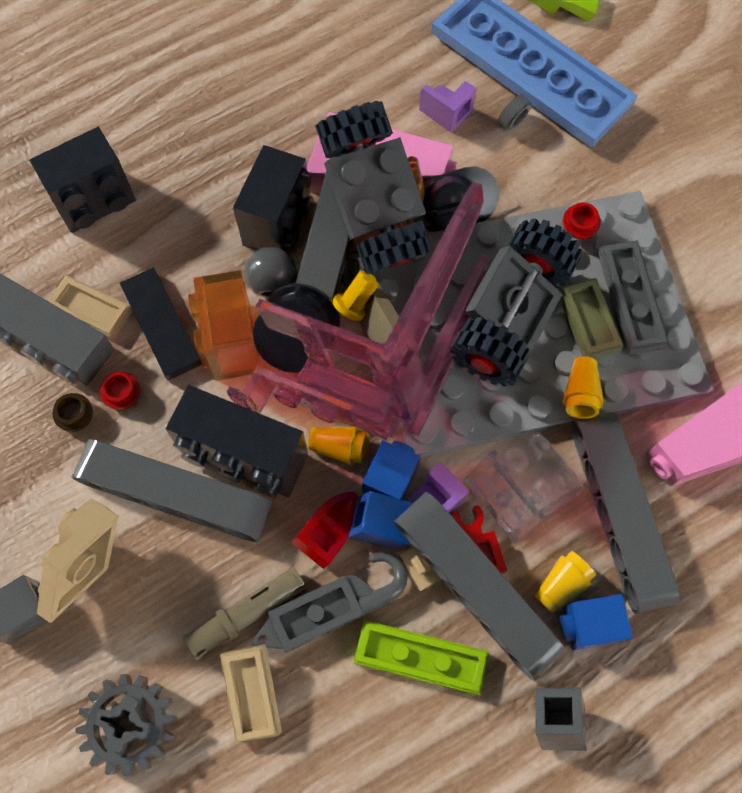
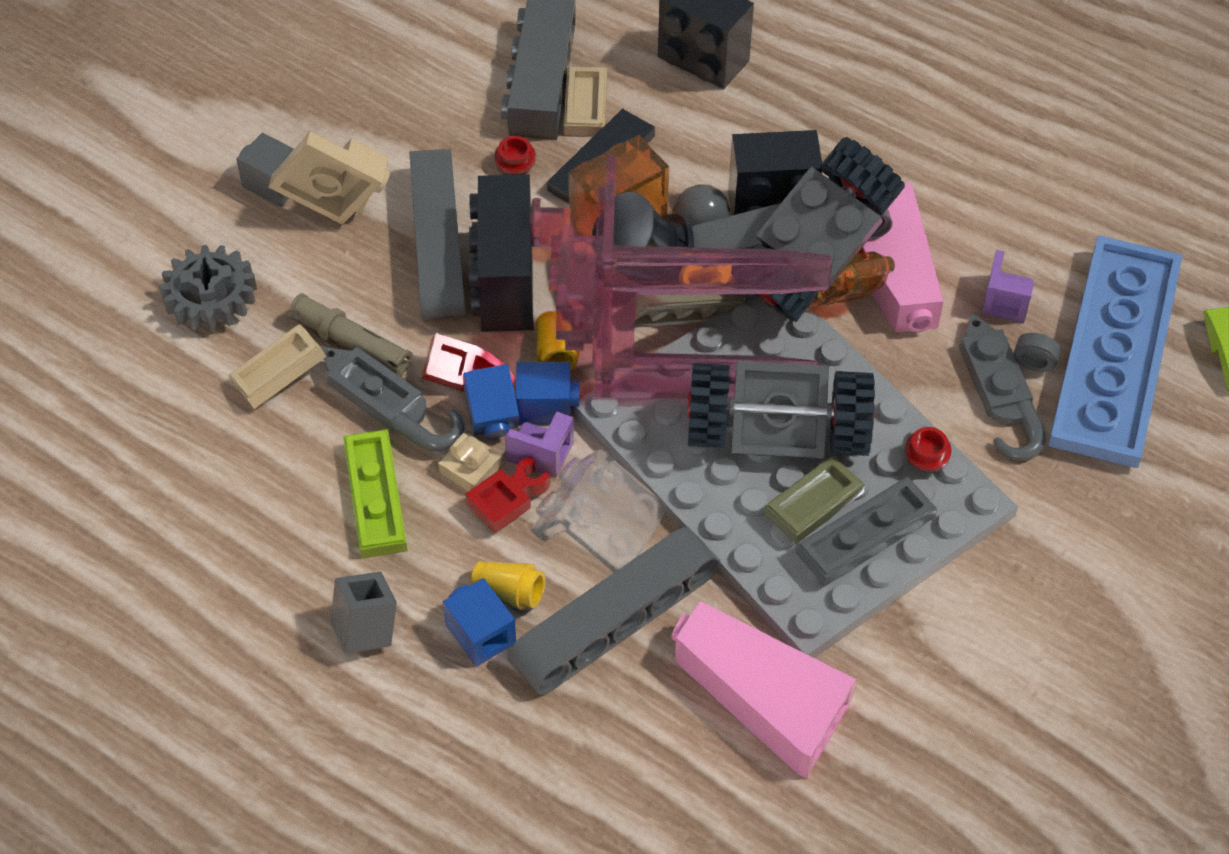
camera: 65 degrees right, 15 degrees down
dark brown plate [52,393,94,432] -> none
dark grey beam [394,492,565,681] -> none
black piece [417,166,499,232] -> none
yellow cone [562,356,604,419] -> none
none -> dark grey plate [959,314,1046,460]

